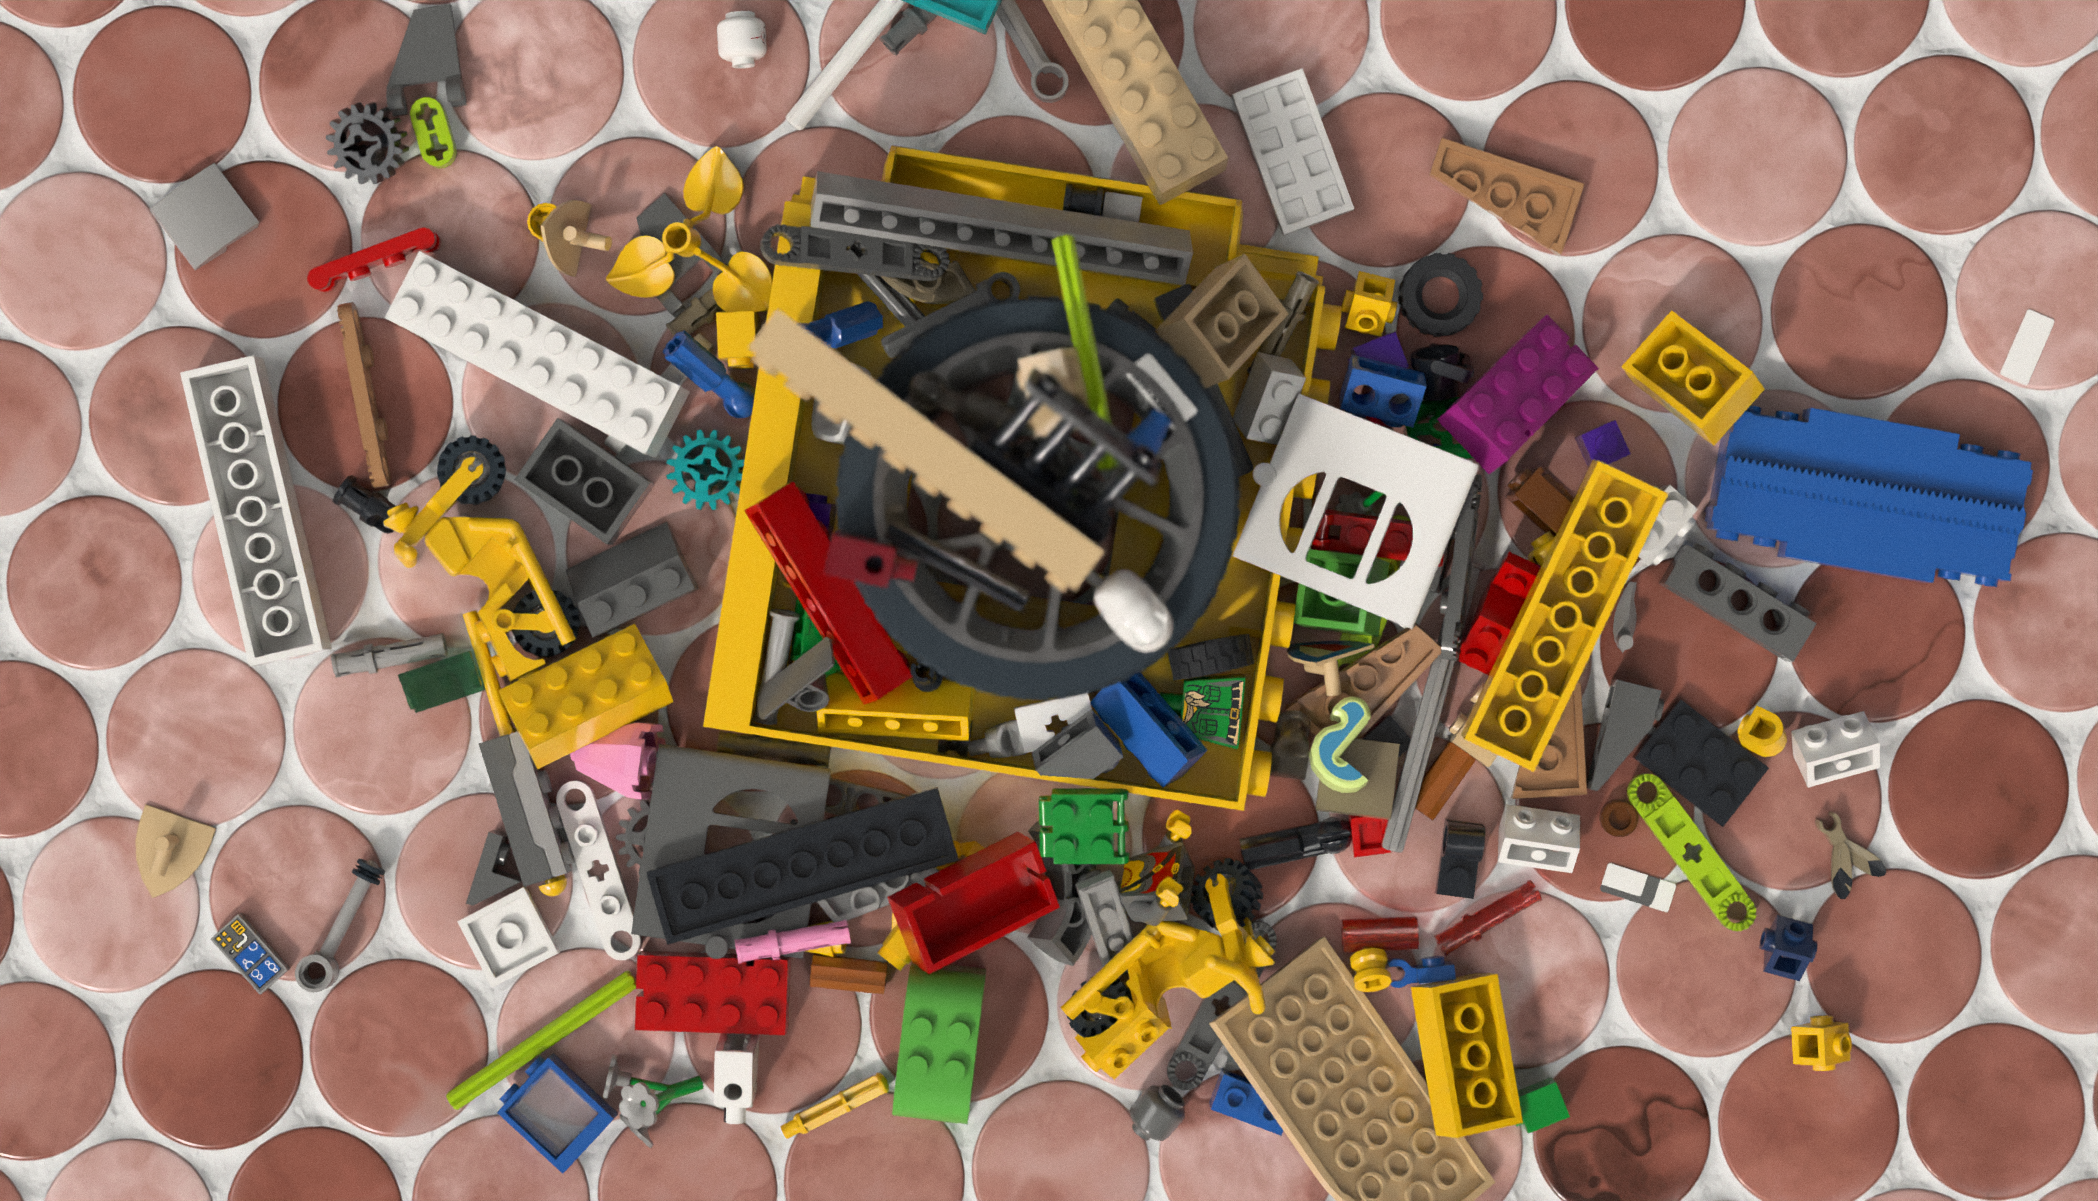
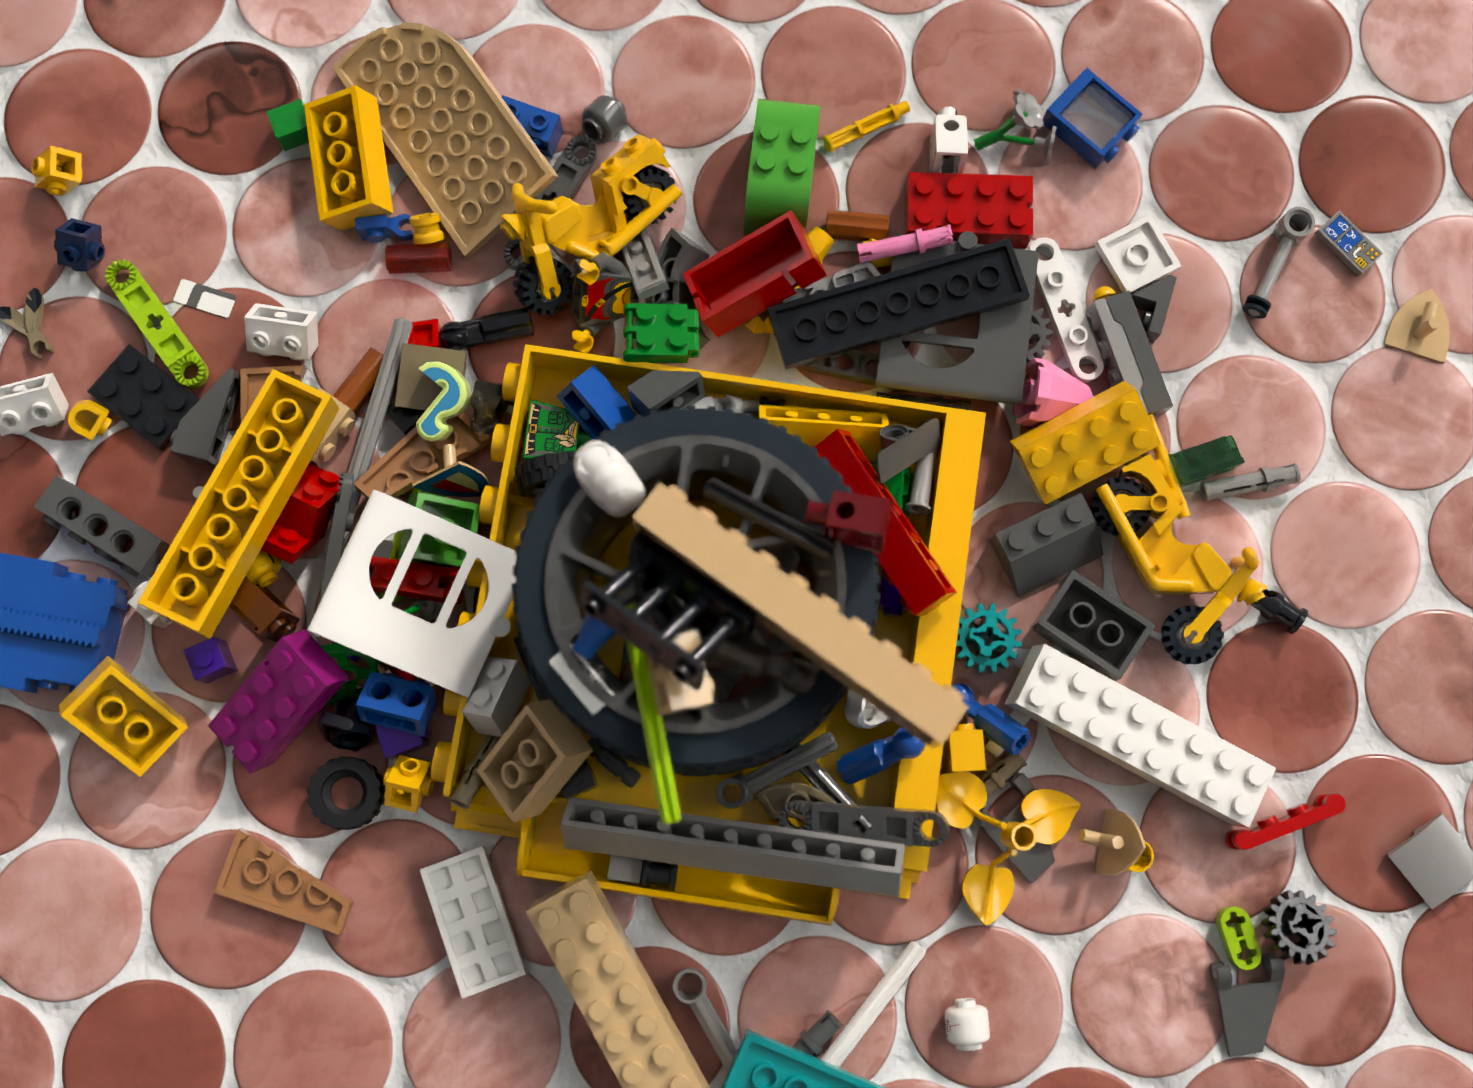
camera: 175 degrees right, 10 degrees down
white brick [180,355,332,667] -> none
medium nougat piece [337,302,390,488] -> none
lime axle [446,971,636,1110] -> none
clear red pin [1433,879,1542,957] -> none
black plate [1435,819,1486,899] -> none
reddish brown tile [1599,799,1639,837] -> none

